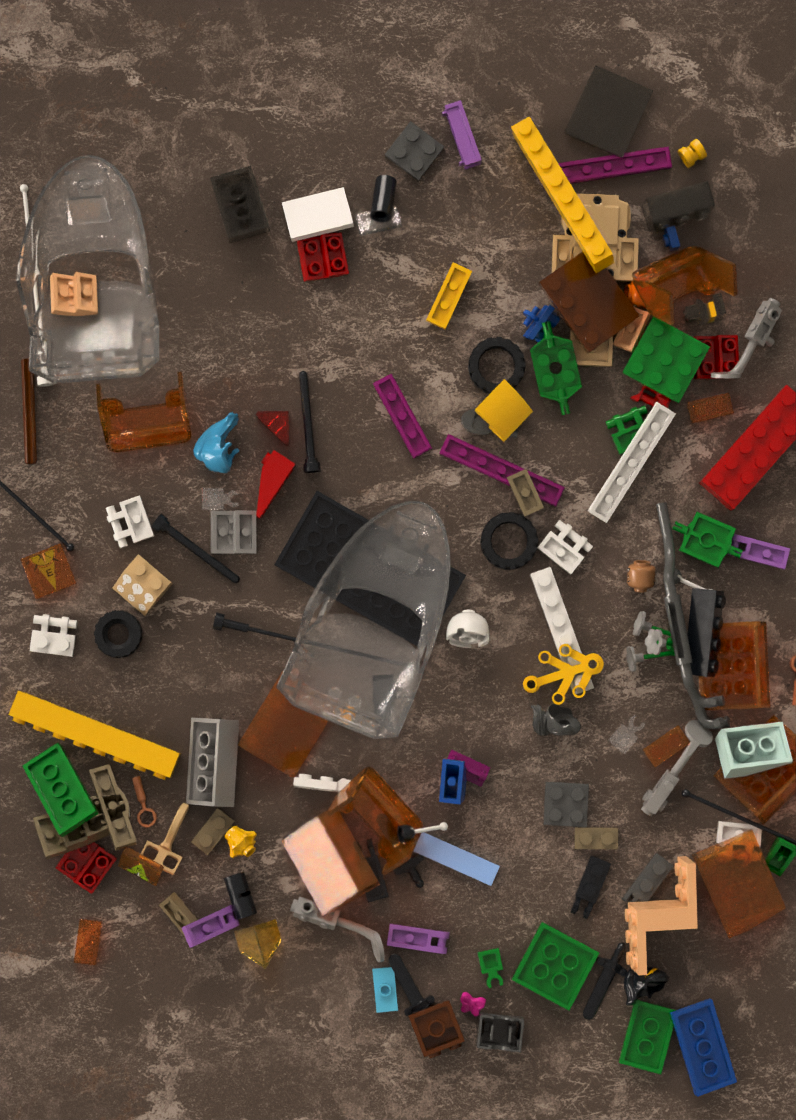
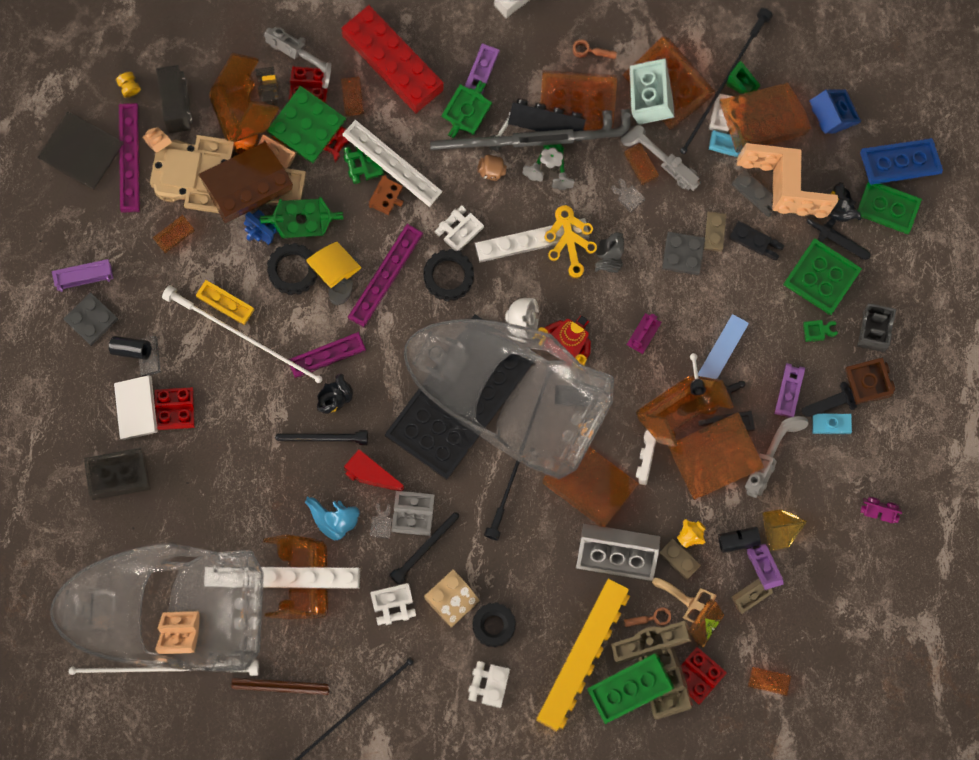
camera: 80 degrees left, 10 degrees down
clear orange tile [20,543,77,599] -> none
clear red slope [255,411,289,447] -> none
blue slope [439,759,467,804] -> none
dark pink piece [460,992,486,1016] -> none
dark tan plate [507,469,544,517] -> none
yellow brick [511,116,615,273] -> none
blue plate [662,226,680,252] -> none
none -> light nougat plate [142,127,172,153]
none -> clear orange plate [153,215,195,254]
none -> white piece [162,285,323,383]
none -> white plate [205,567,360,589]
none -> black hair [317,374,353,414]
none -> dark orange piece [369,175,404,215]
none -> red torso [534,315,591,369]
none -> medium azure plate [708,130,749,157]
none -> blue slope [810,90,861,133]
none -> magenta hinge [860,497,902,524]

